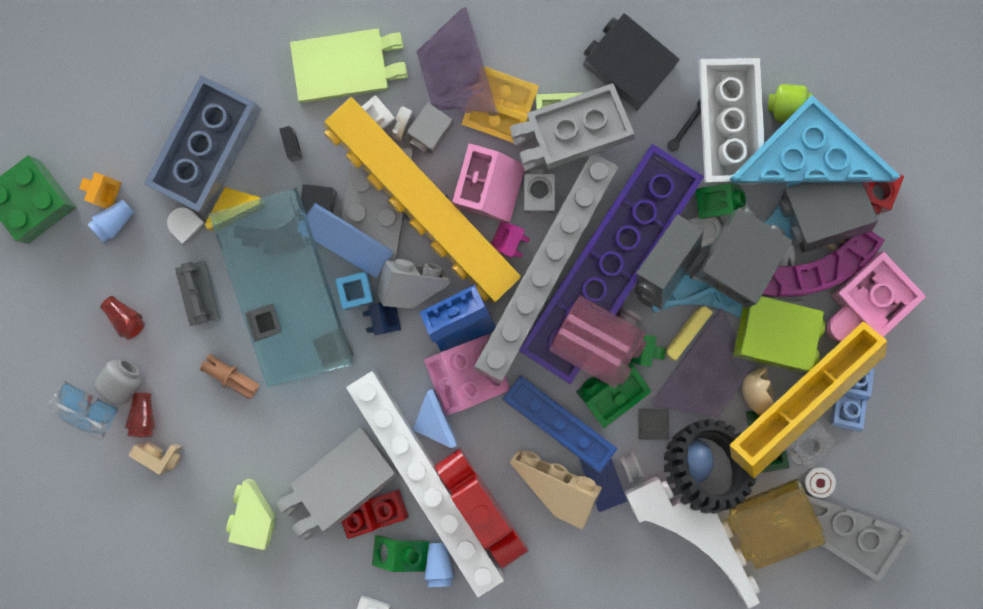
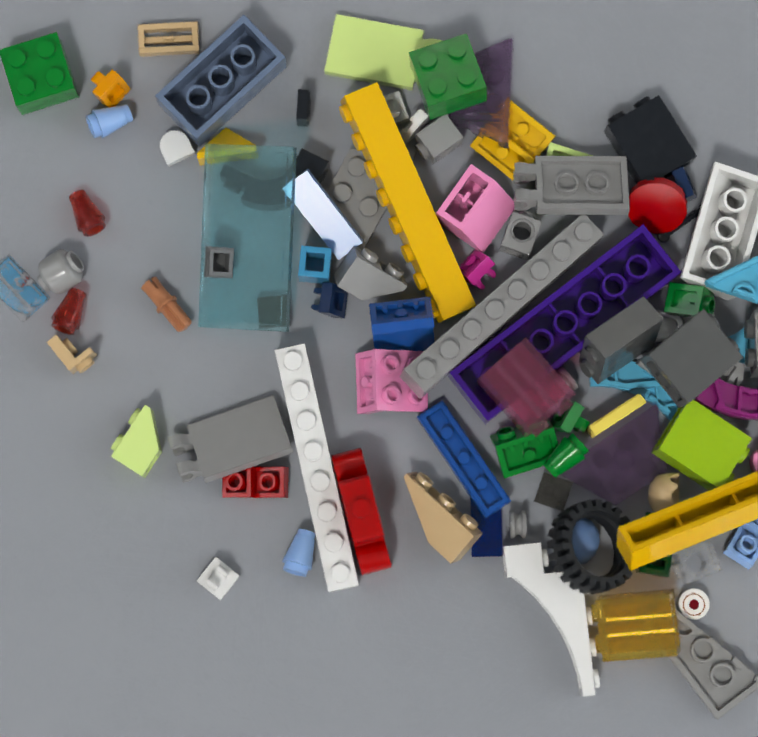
camera: 15 degrees right, 5 degrees down
dark grey hinge [175,260,220,326] -> none
green bracket [372,535,429,572] -> none
light blue slope [413,388,458,448] -> none
none -> tan tile [138,21,200,57]
none -> green brick [409,33,487,120]
none -> green cone [543,433,589,478]
none -> red tile [628,178,688,233]
none -> dark blue tile [672,167,698,202]

